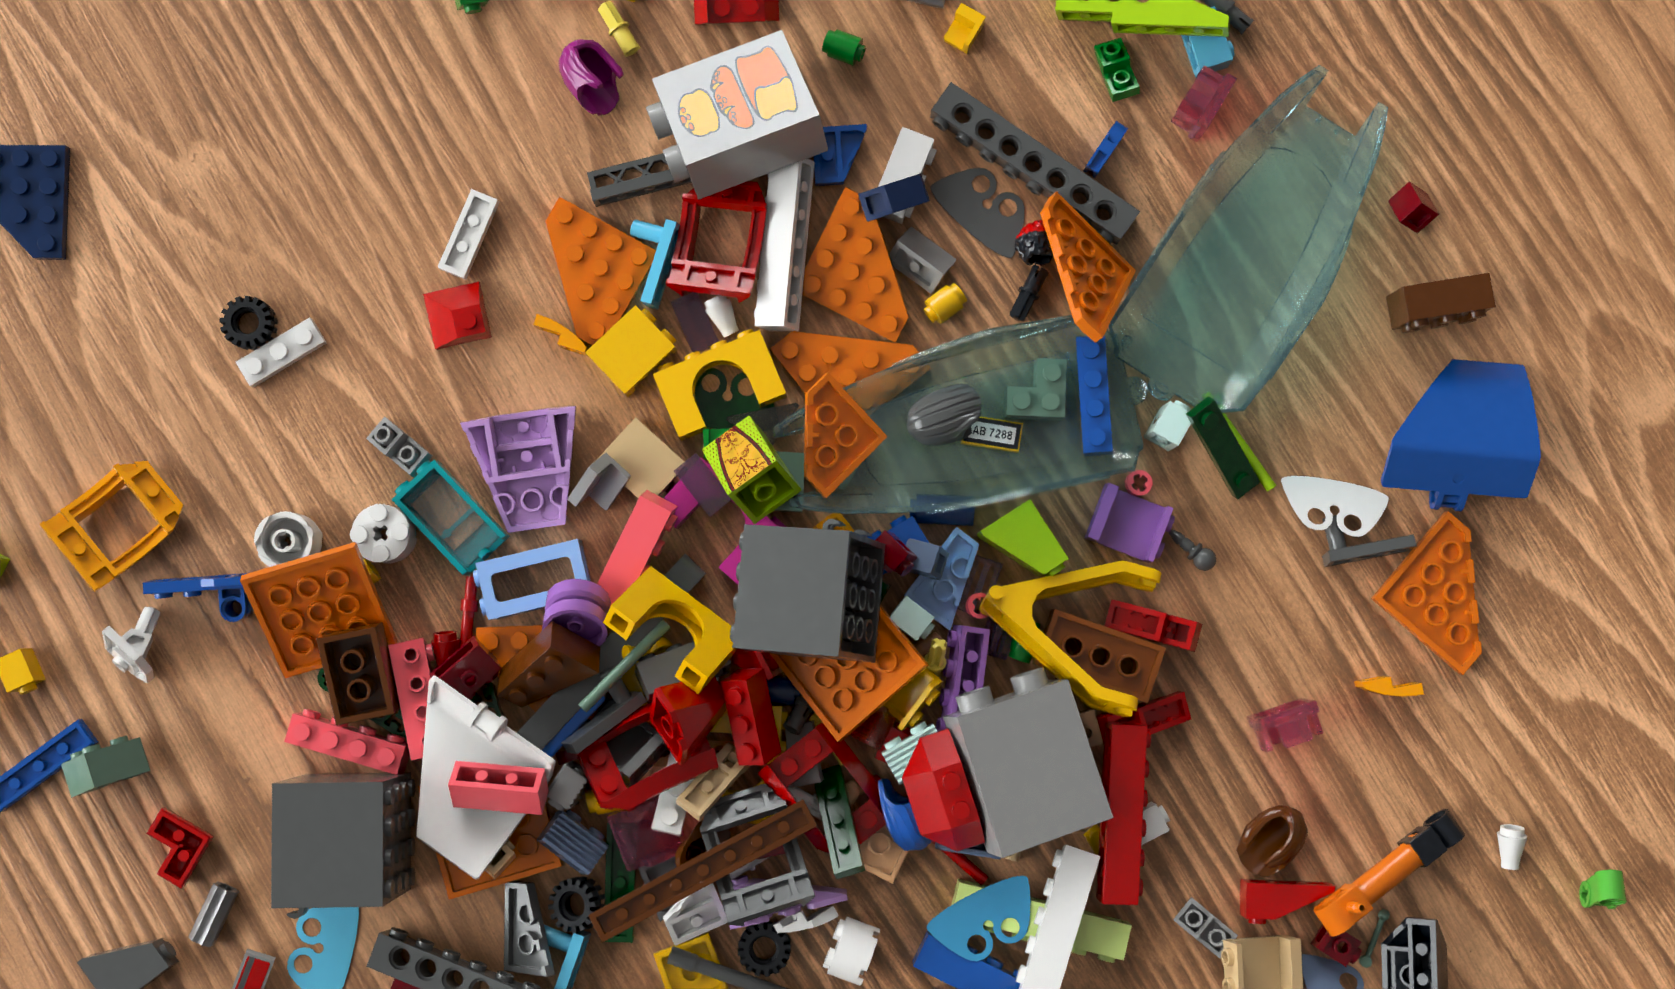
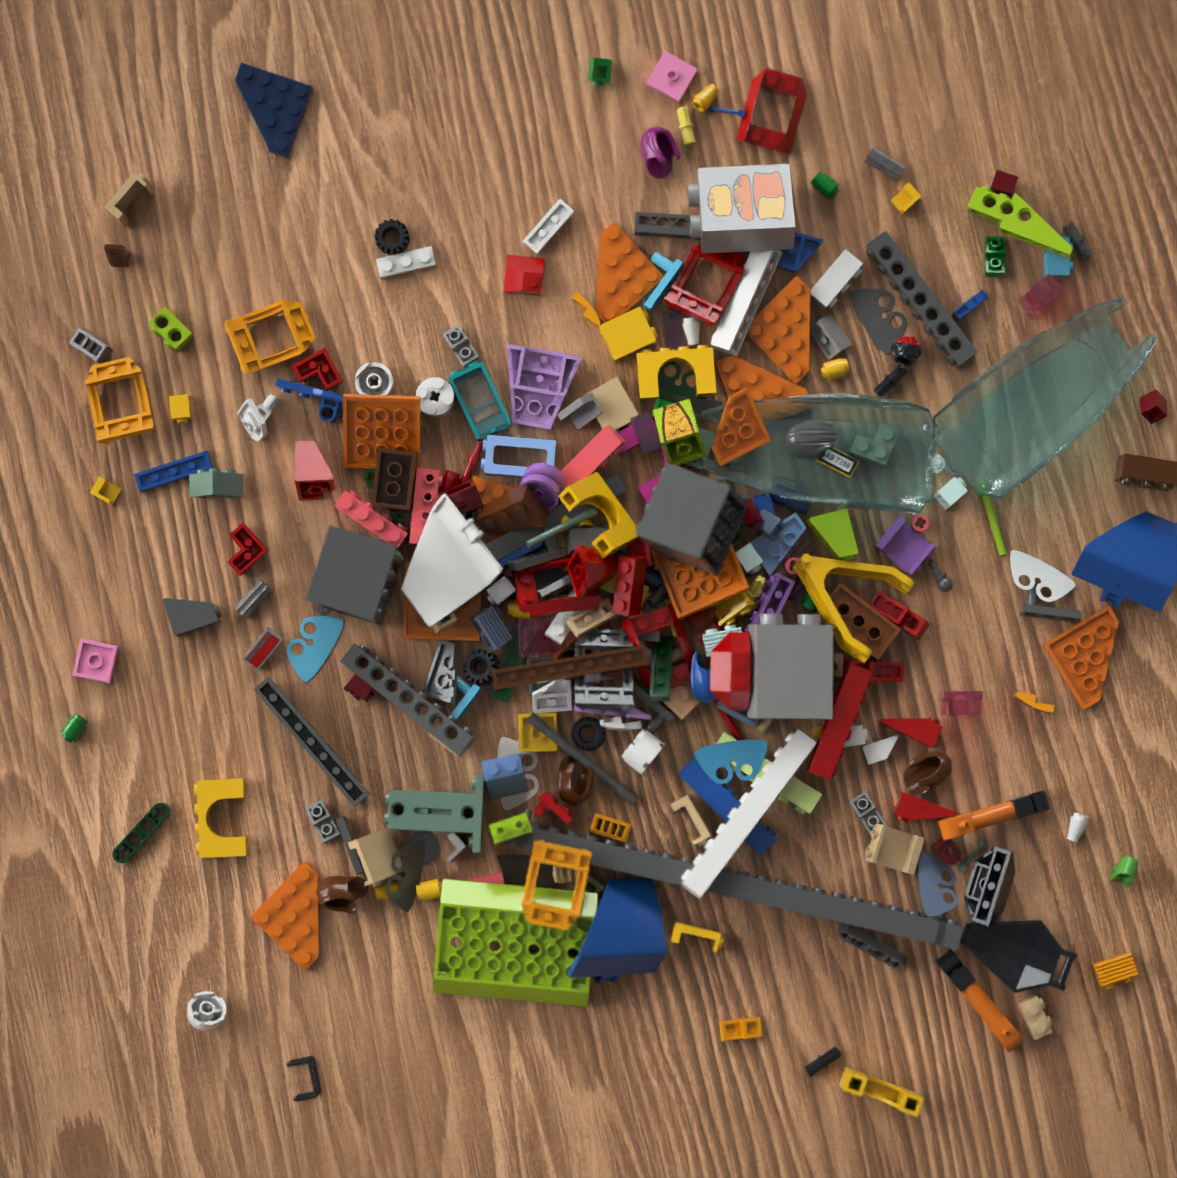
camera: 20 degrees right, 0 degrees up
coral brick [448,761,549,815] -> none
dark blue slope [858,173,930,222] -> none
orange plate [1040,191,1136,343] -> none
blue brick [1076,335,1113,457] -> none
dark green plate [1186,396,1260,500] -> none
none -> red brick [292,348,343,391]
none -> slope [295,440,335,501]
none -> dark grey piece [633,679,675,734]
none -> white slope [862,734,899,765]
none -> red slope [879,717,943,748]

